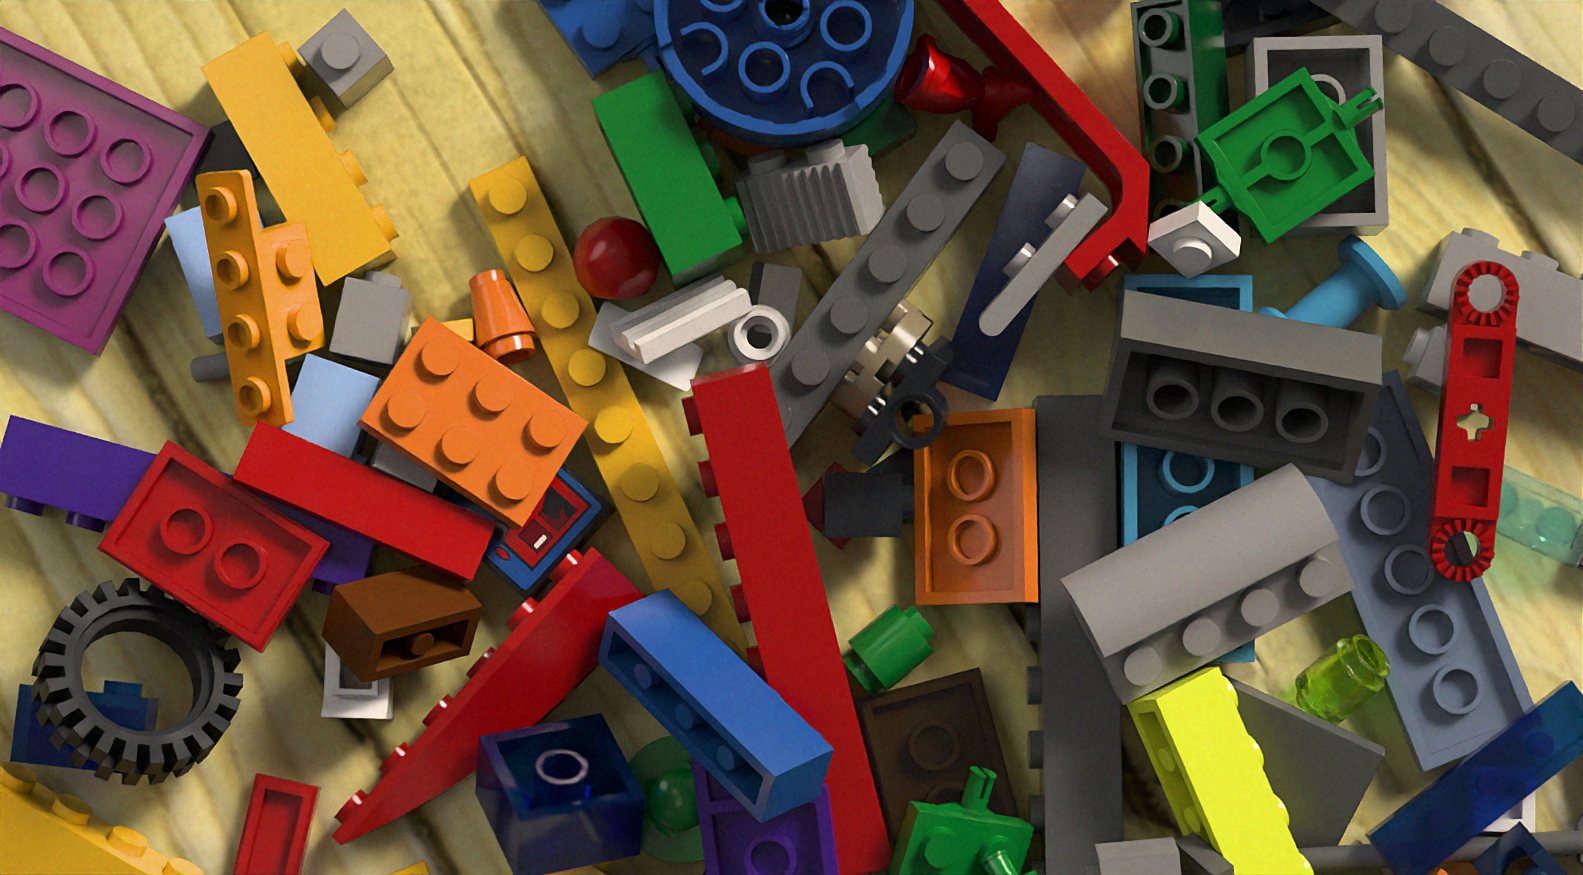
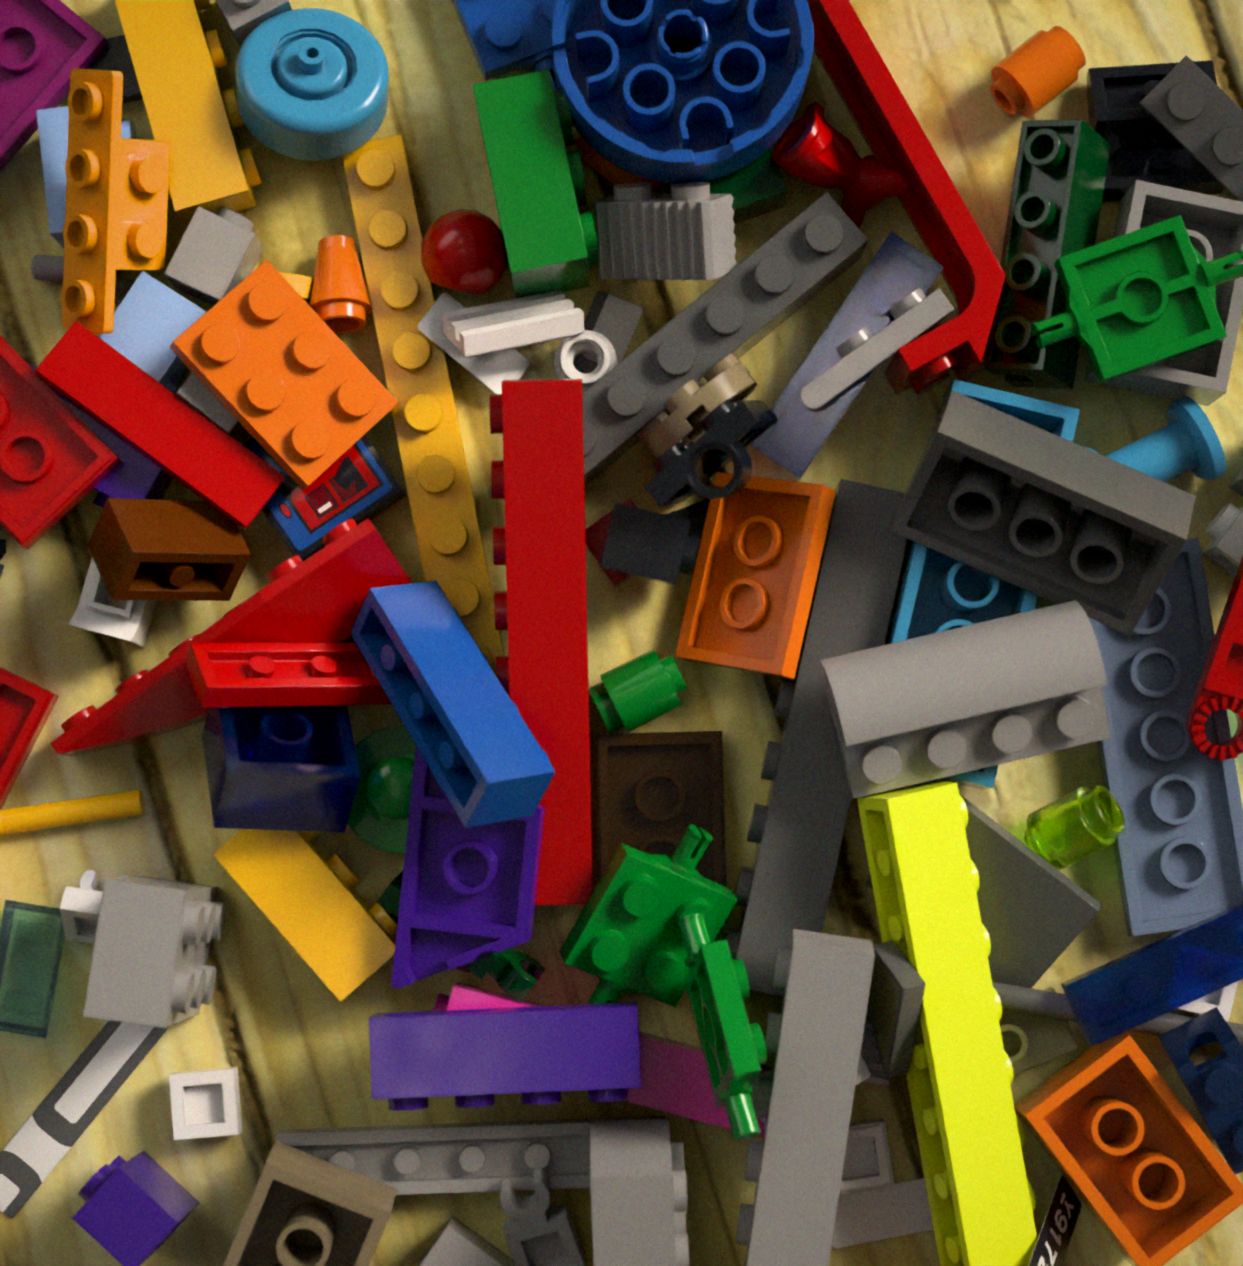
camera: 15 degrees right, 0 degrees up
white plate [1147,200,1241,279] -> none
none -> red plate [185,642,392,708]
none -> dark azure wheel [235,8,389,161]

